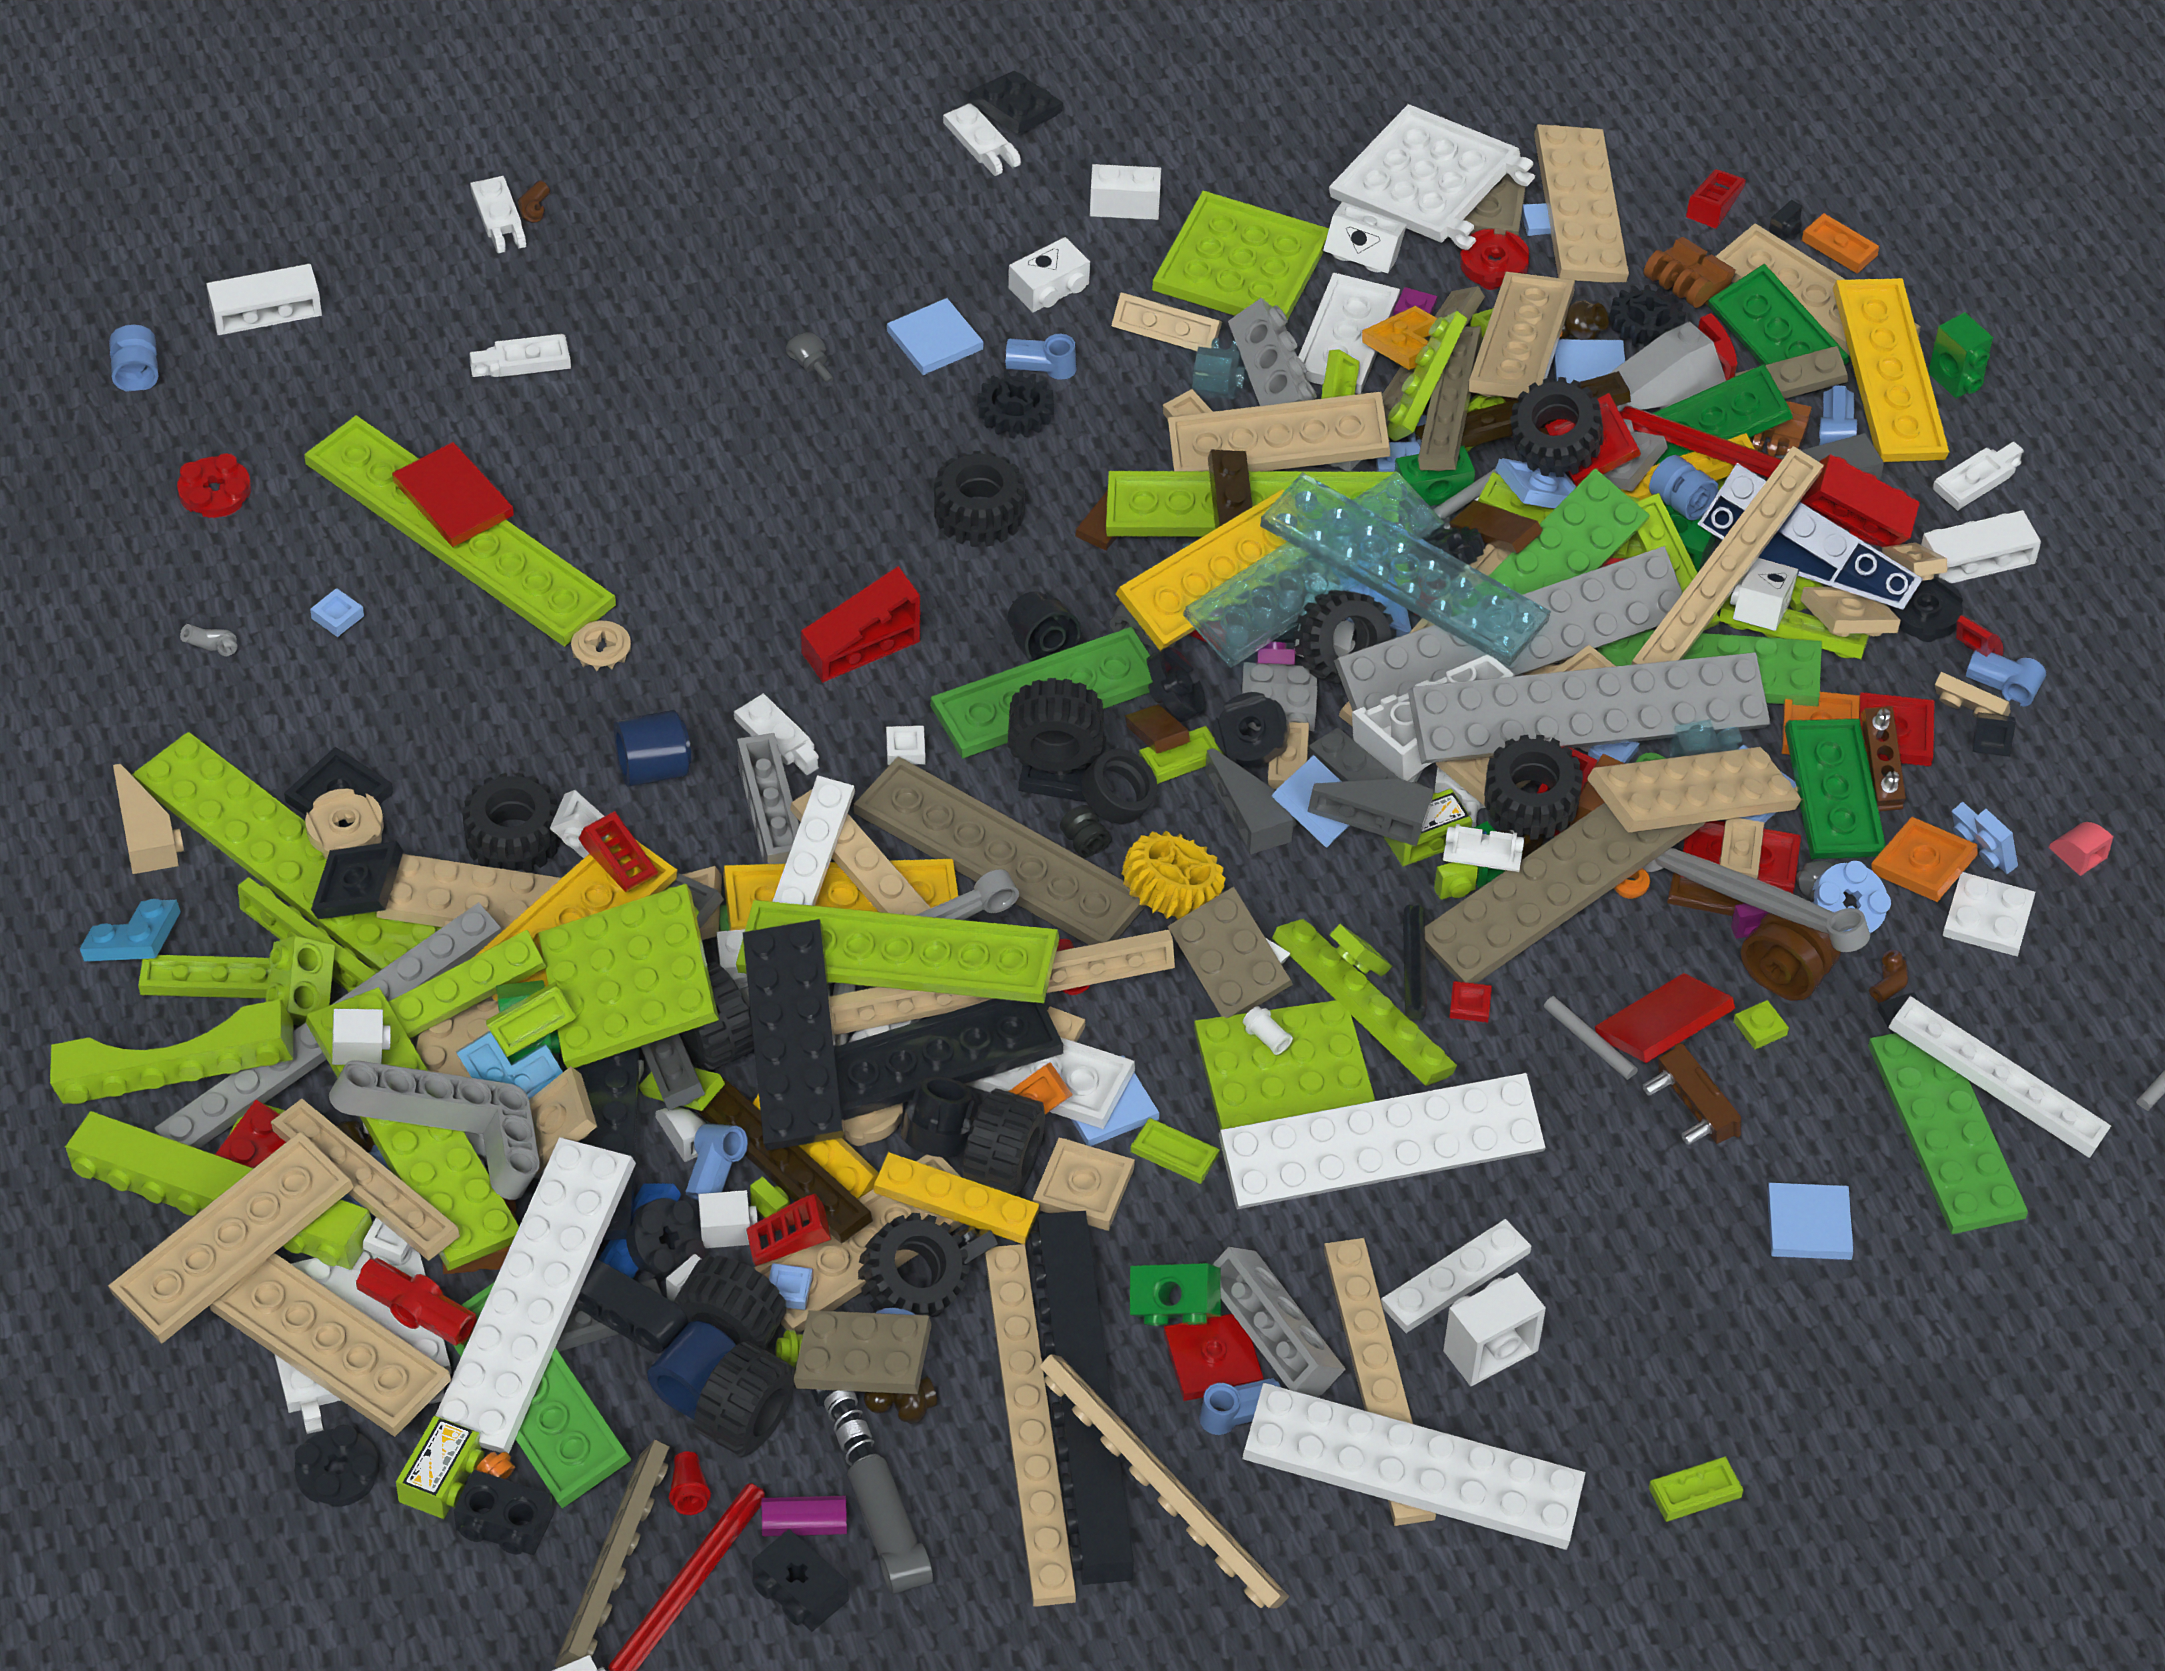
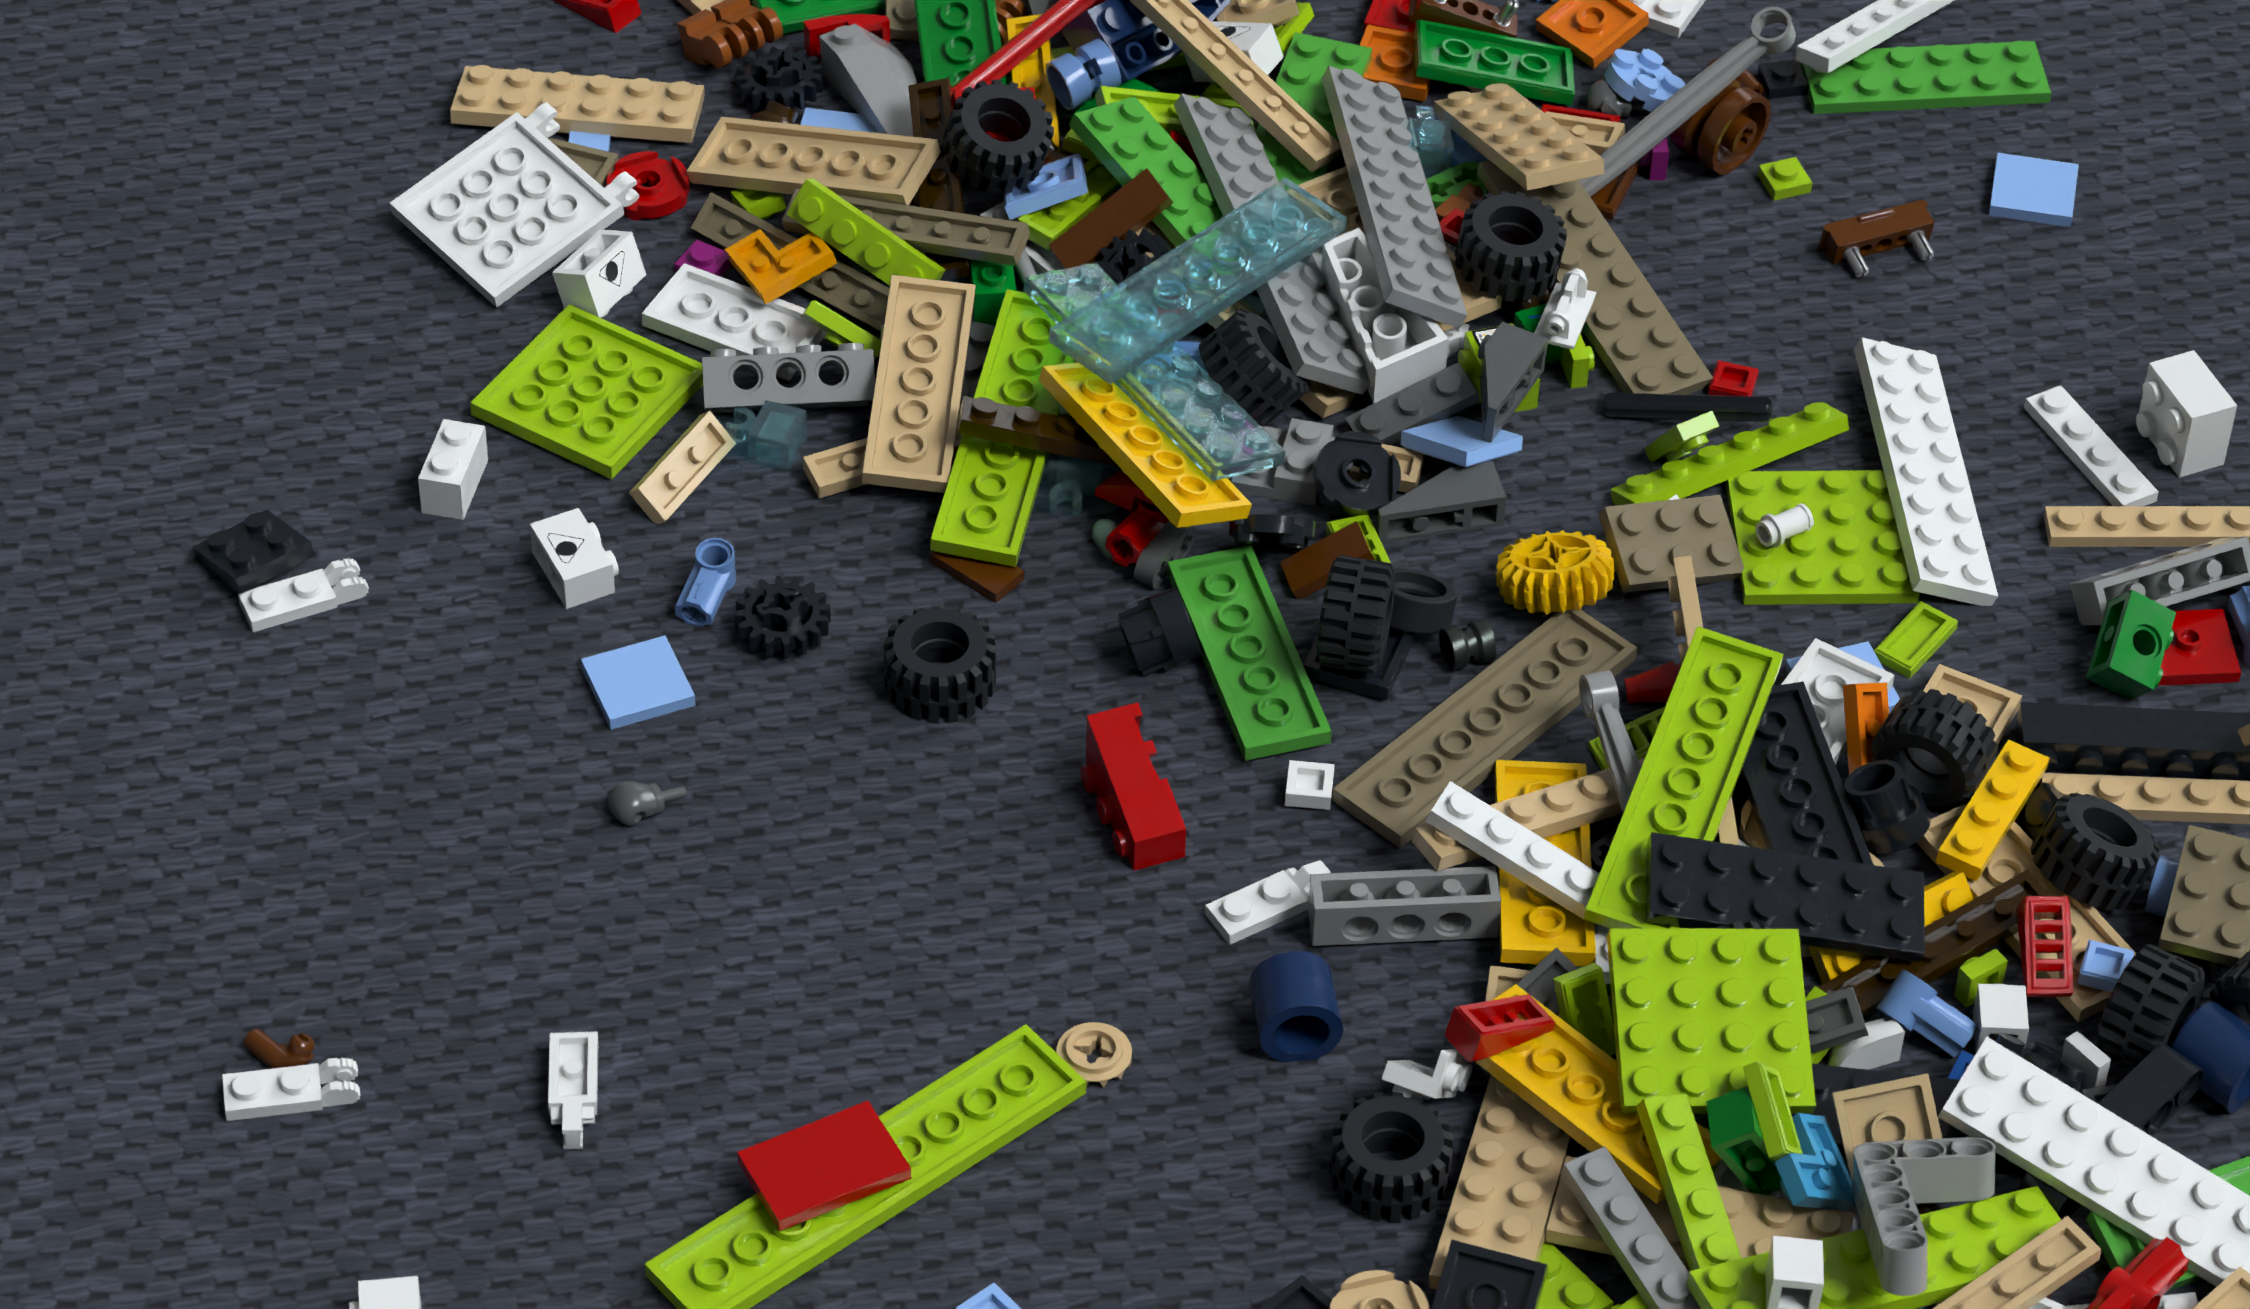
camera: 80 degrees left, 5 degrees down
light grey bar [1544,996,1638,1080] -> none
red tile [1595,973,1735,1063] -> none

